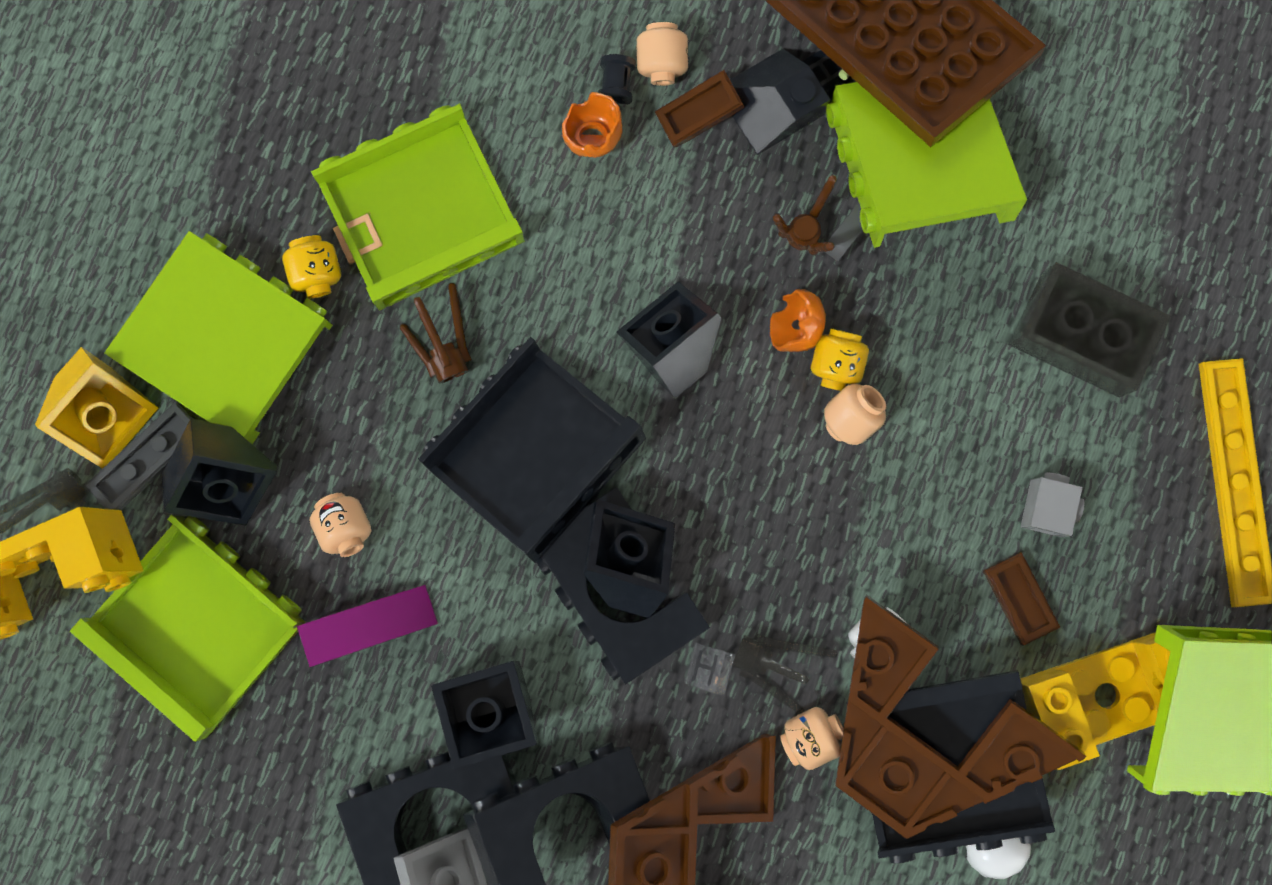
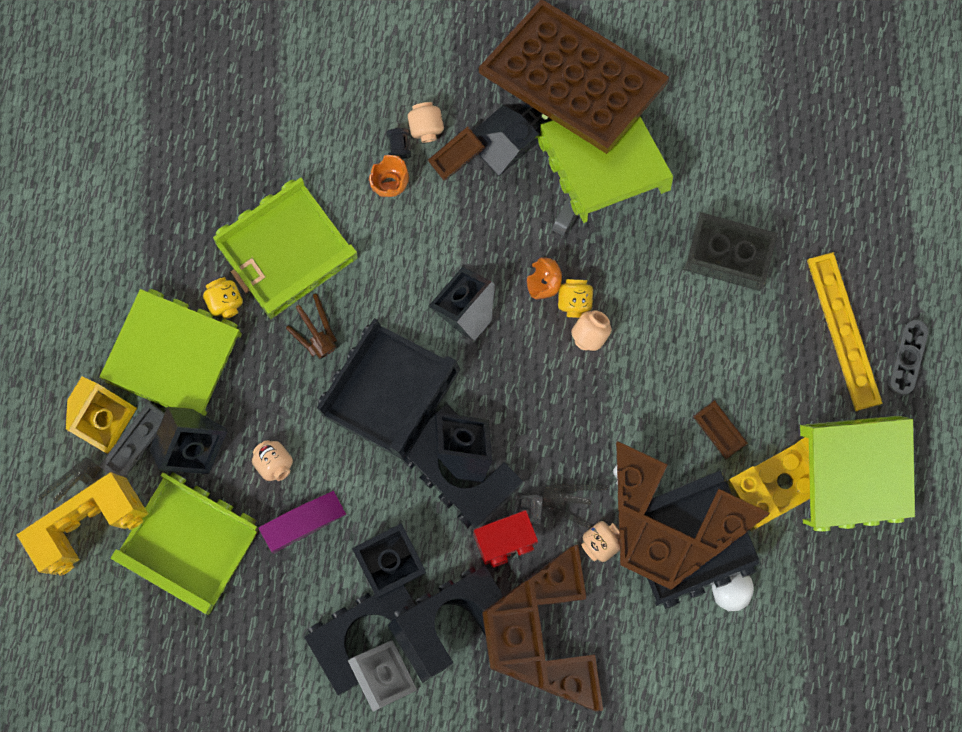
camera: 15 degrees left, 5 degrees down
reddish brown plant [773,175,837,255] -> none
light grey brick [1020,472,1084,537] -> none
none -> red brick [473,510,538,568]

